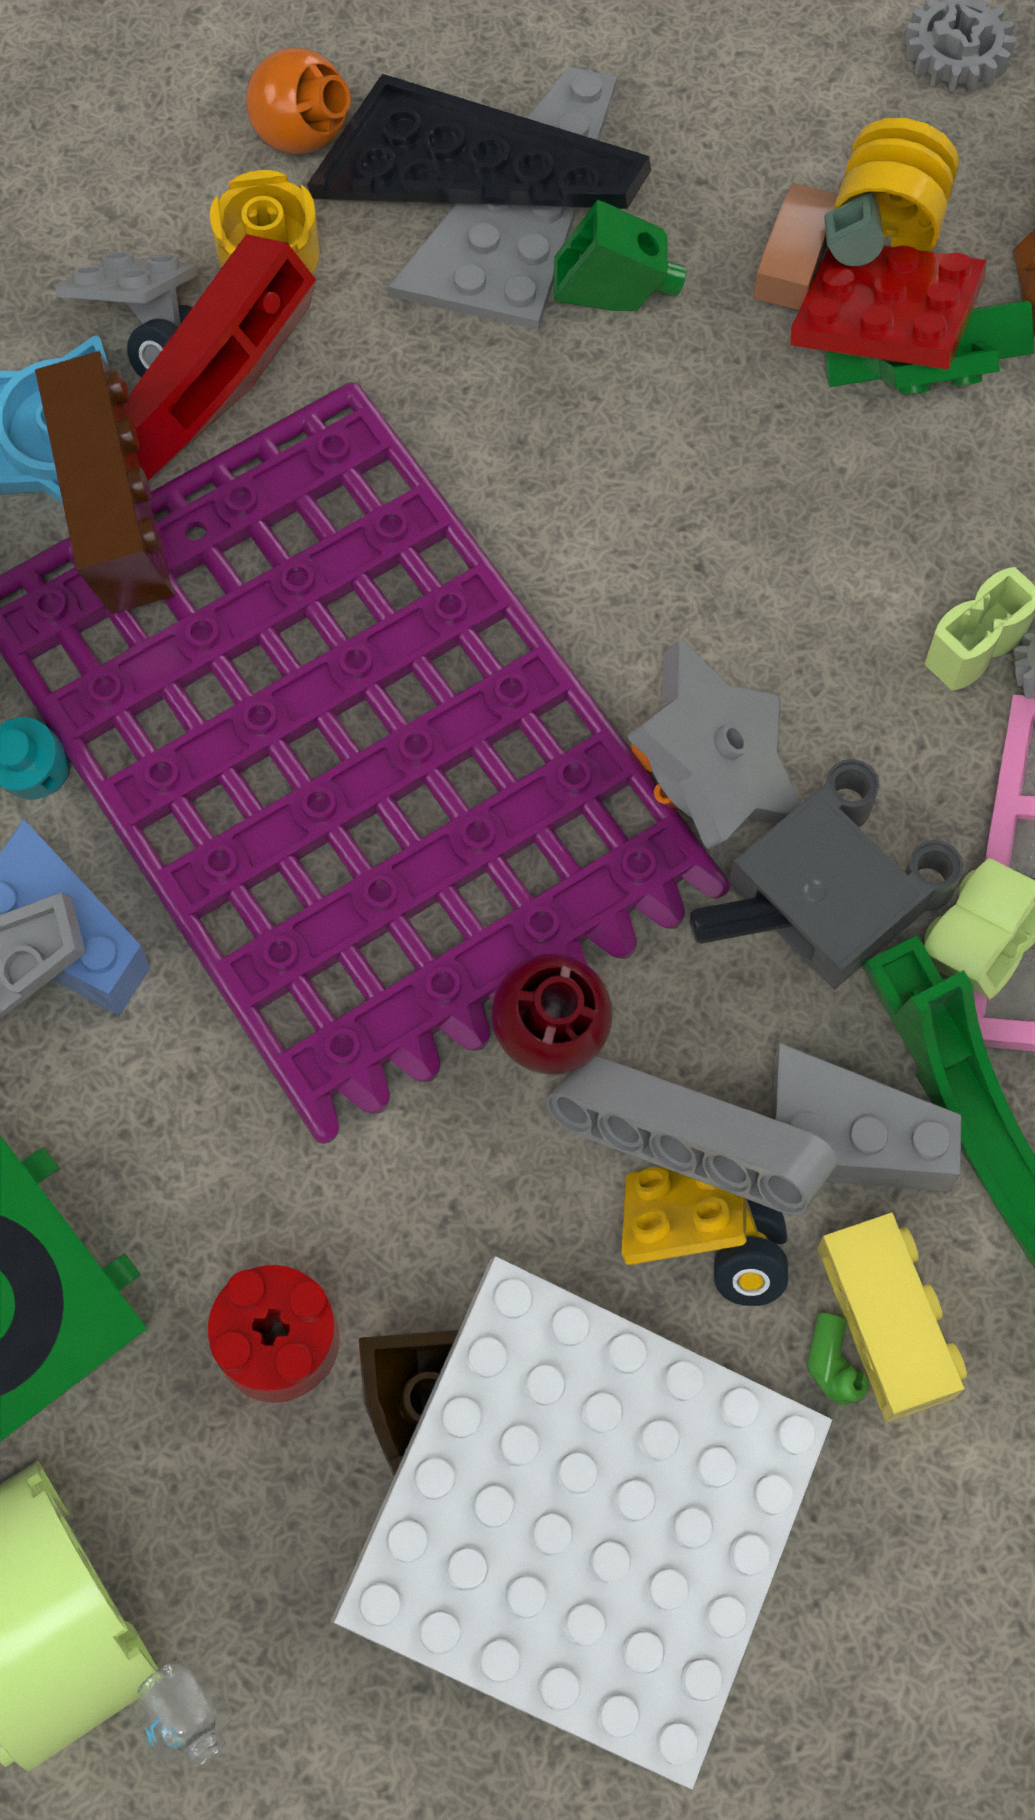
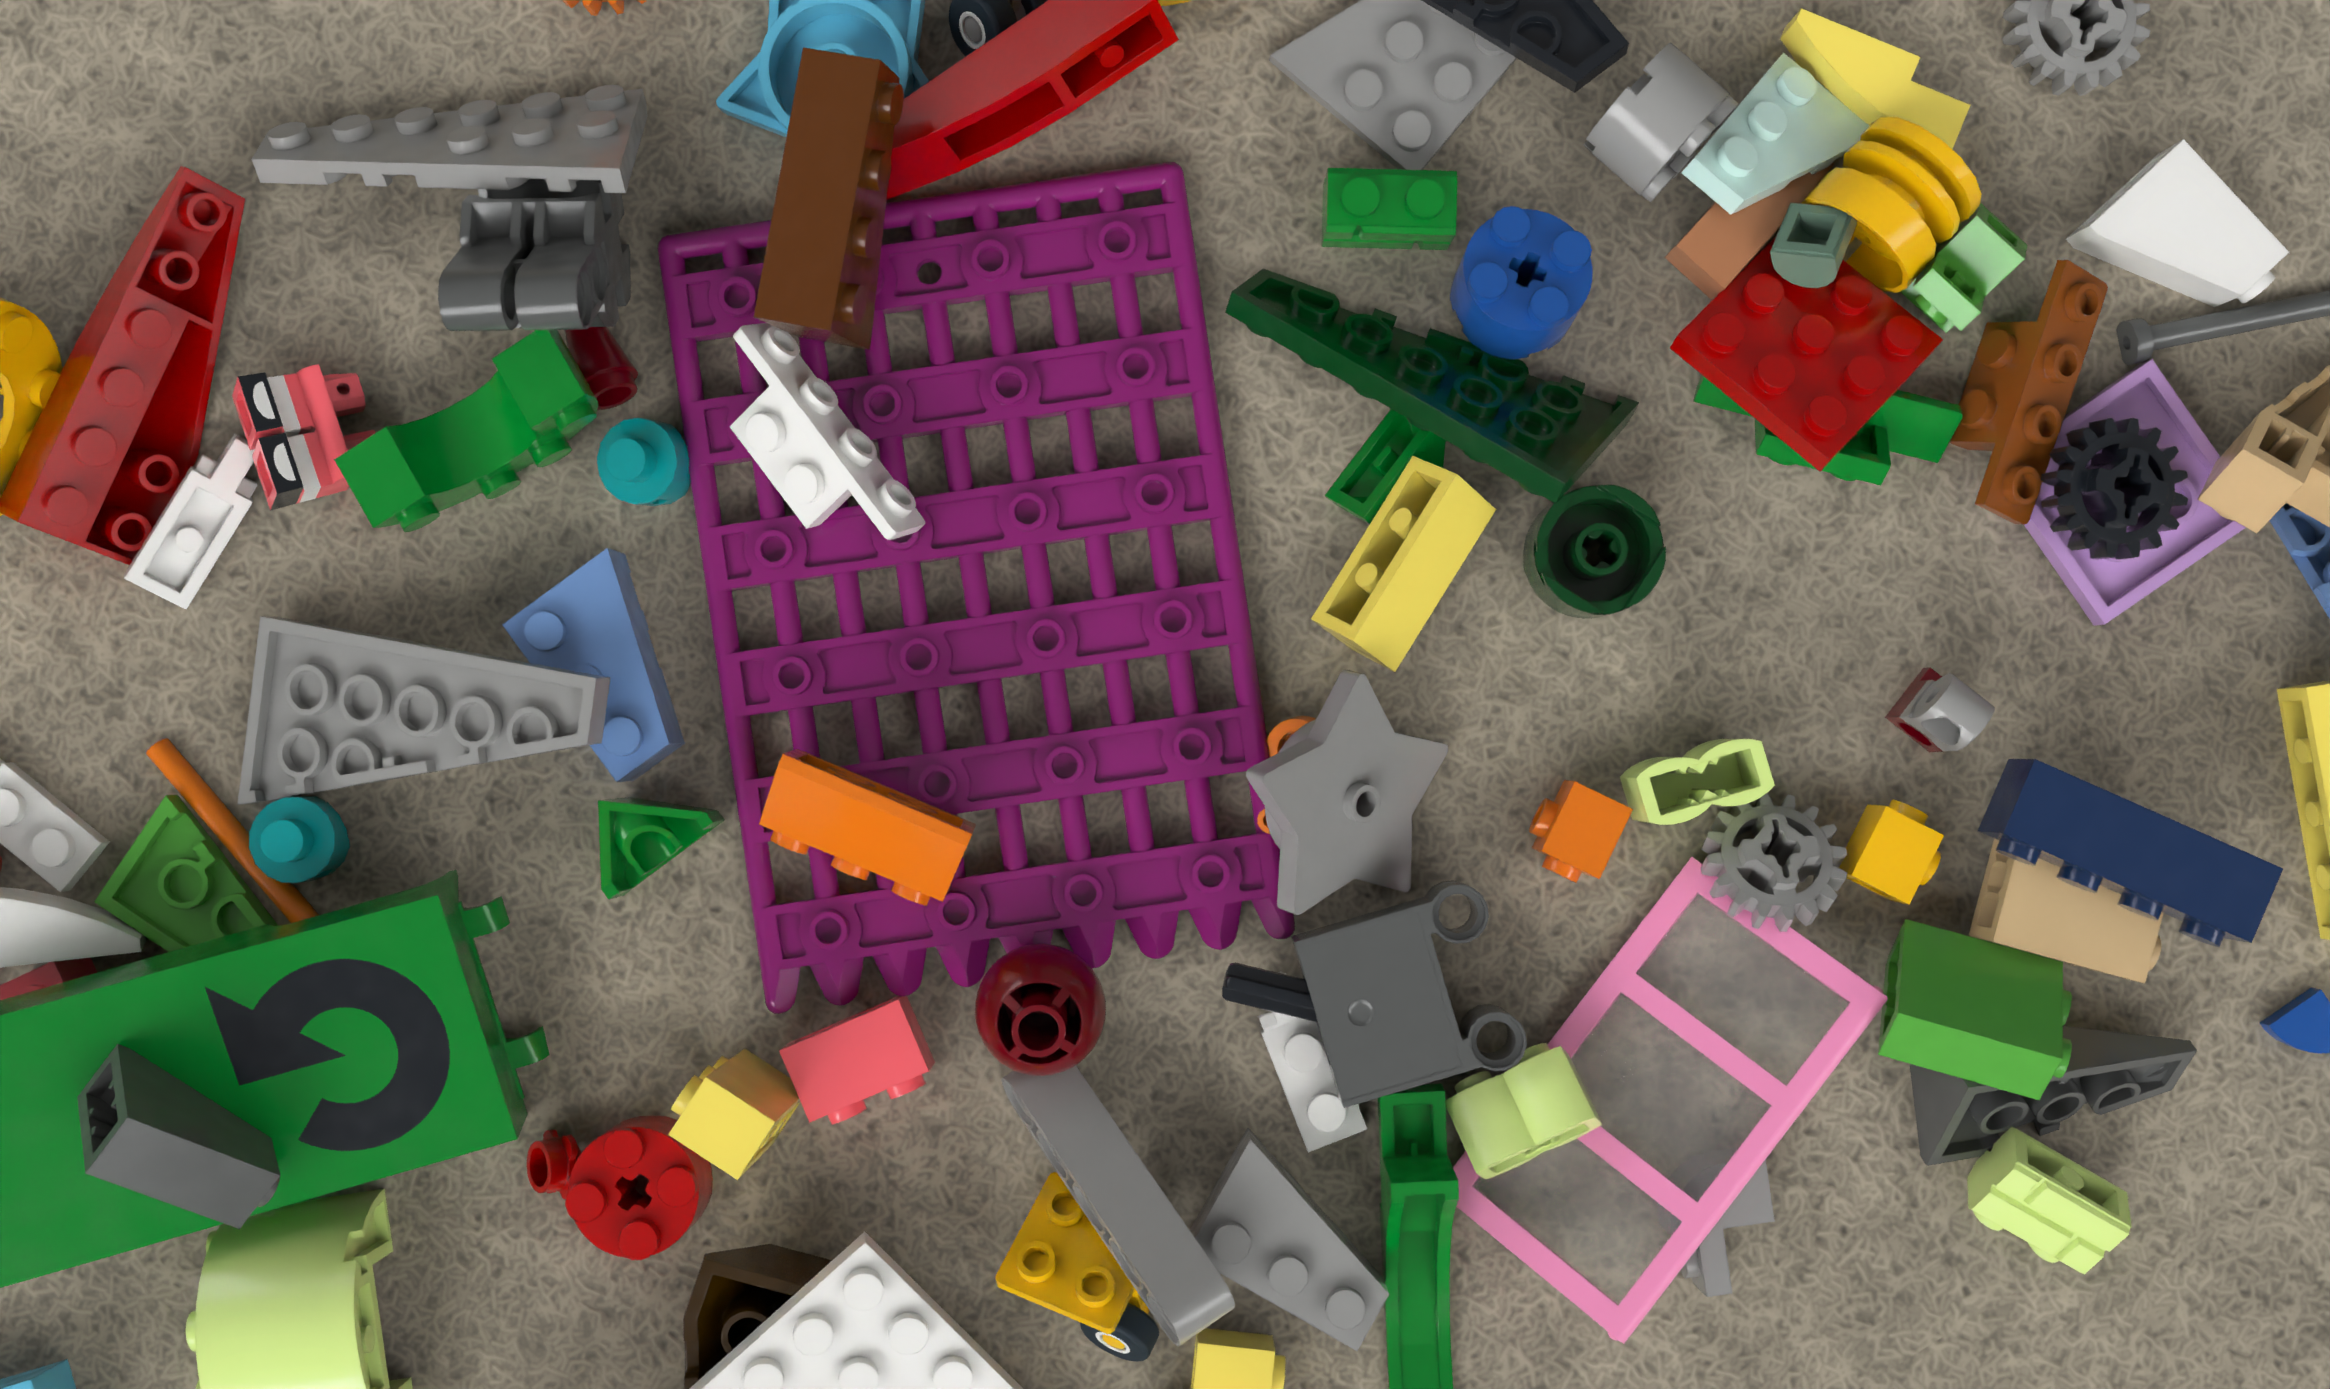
camera: 25 degrees right, 20 degrees up
green torso [554,200,686,311] -> none
none -> red plate [527,1129,581,1199]
none -> green slope [598,797,725,900]
none -> light yellow brick [668,1049,800,1180]
none -> white bracket [730,323,925,540]
none -> orange slope [759,748,976,905]
none -> coral brick [779,996,935,1125]
none -> dark green wing [1225,269,1639,504]
none -> white hinge [1258,971,1367,1153]
none -> light yellow brick [1311,456,1496,672]
none -> green brick [1322,168,1458,250]
none -> green slope [1324,409,1446,524]
none -> blue brick [1450,206,1593,360]
none -> dark green brick [1523,485,1666,619]
none -> orange brick [1529,780,1633,883]
none -> light grey brick [1583,42,1738,203]
none -> light aqua wing [1681,52,1870,215]
none -> light yellow slope [1780,8,1970,150]
none -> bright green brick [1900,203,2027,333]

